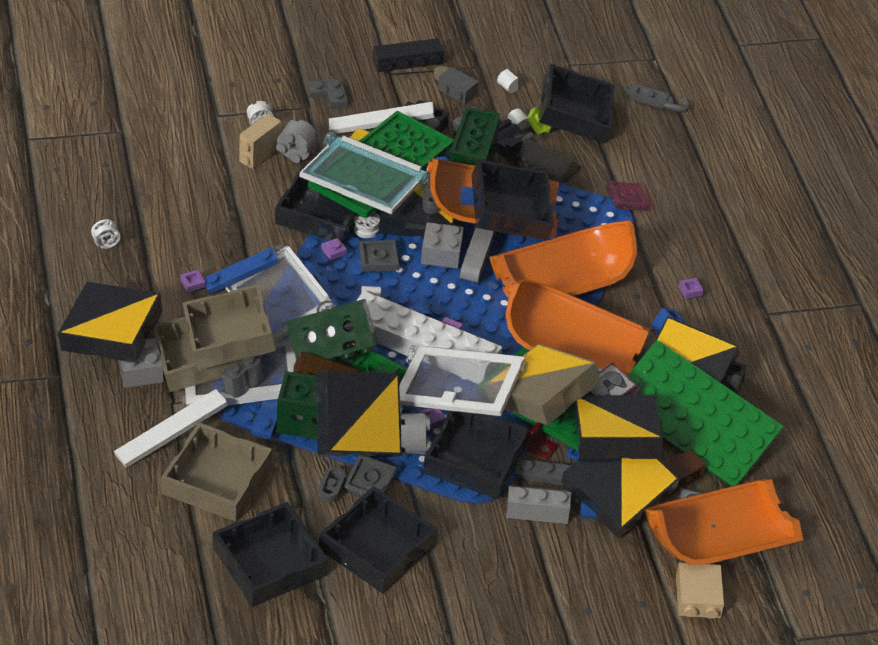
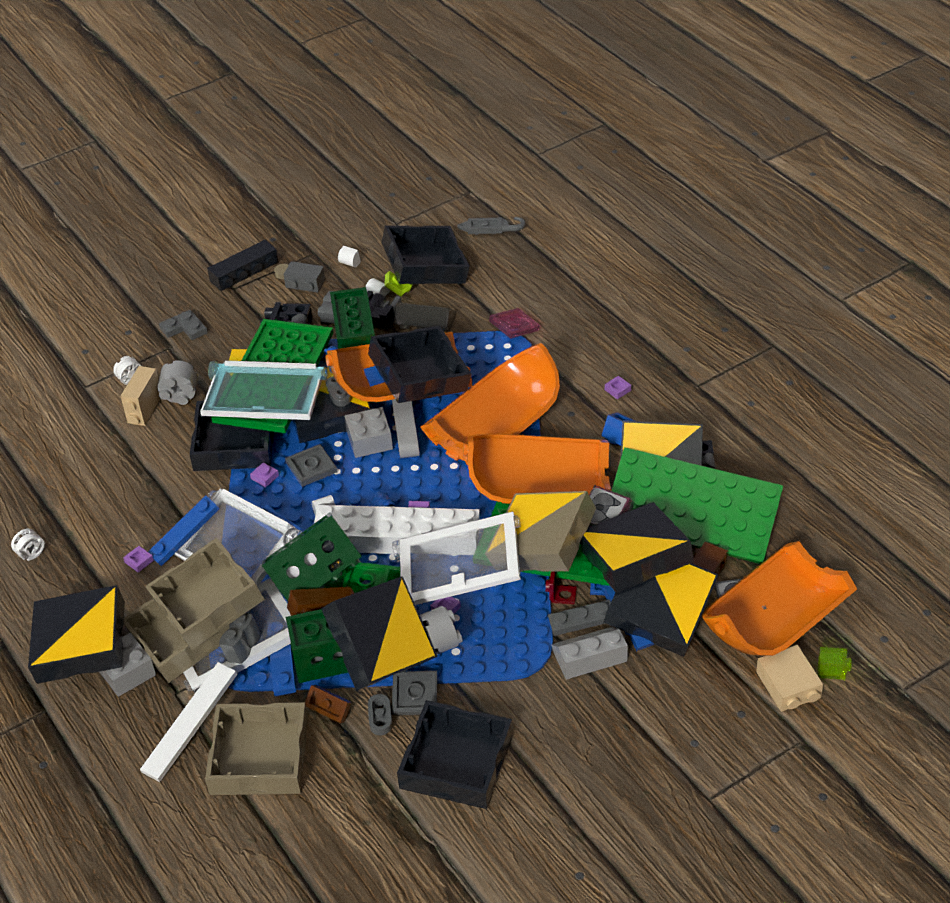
camera: 15 degrees left, 0 degrees up
black tile [213,502,328,607] -> none
white tile [329,102,434,135] -> none
white wheel [354,212,380,238] -> none
black tile [423,410,530,500] -> none
none -> reddish brown plate [305,685,352,723]
none -> clear neon green brick [818,647,851,680]

